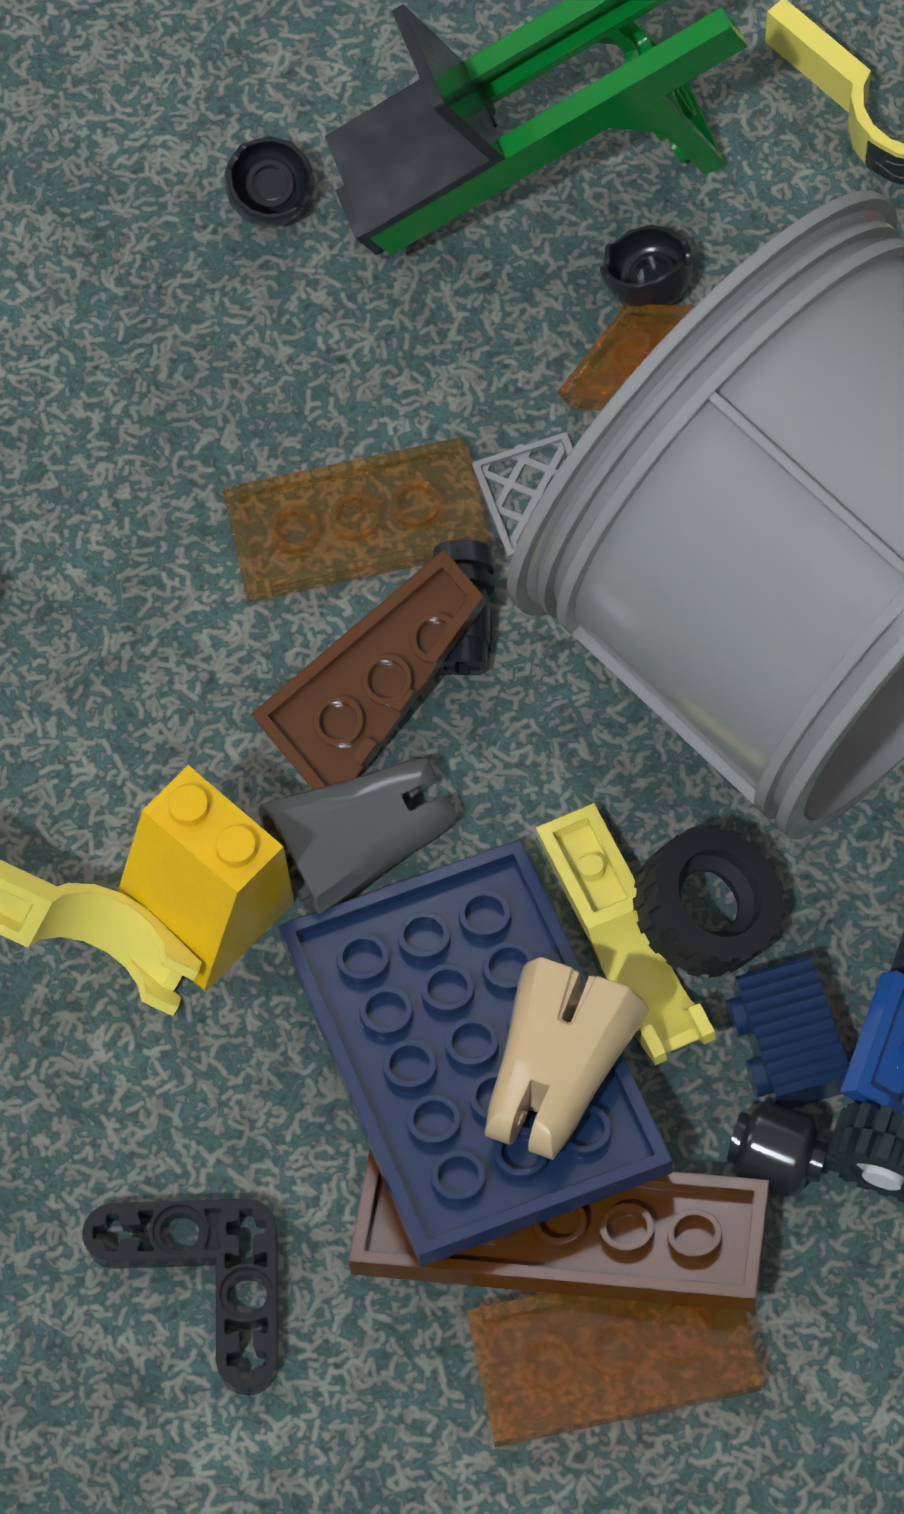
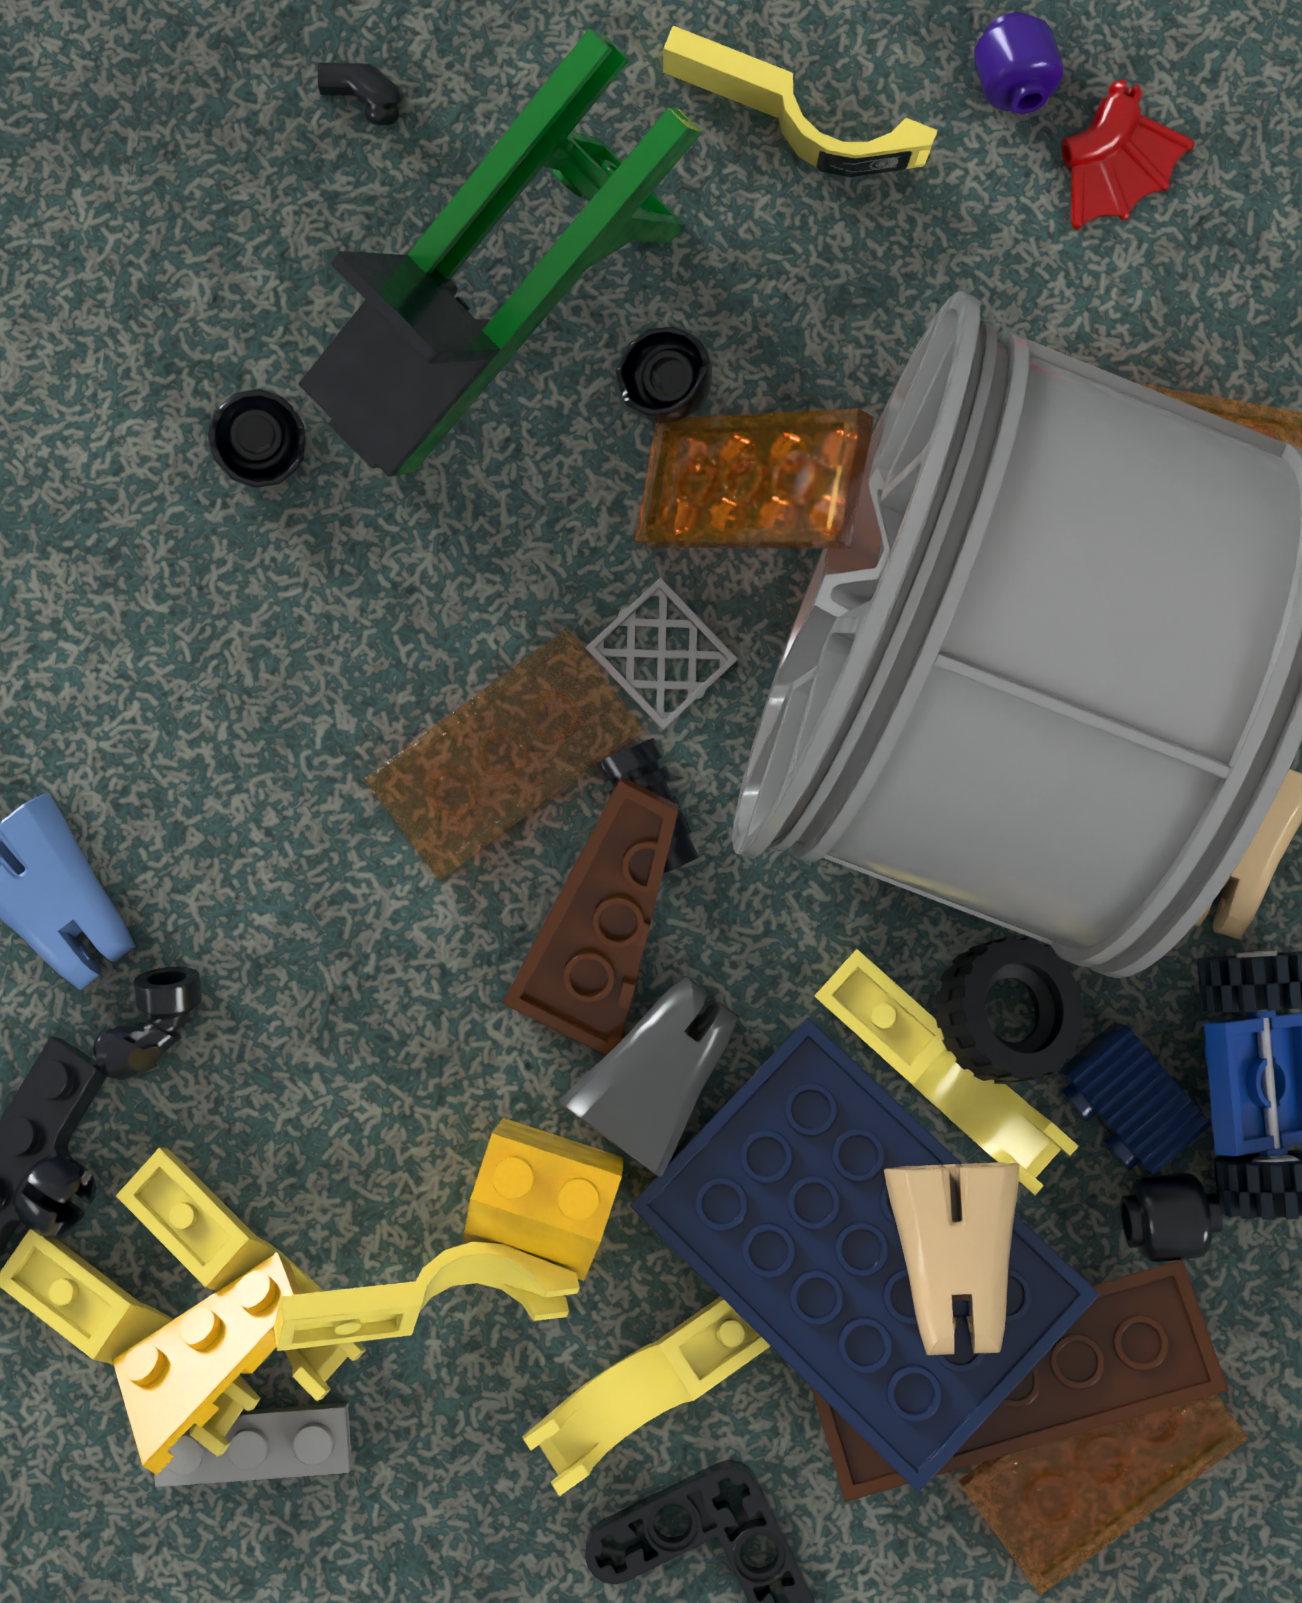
camera: 30 degrees left, 20 degrees up
none -> light yellow piece [522,1296,770,1496]

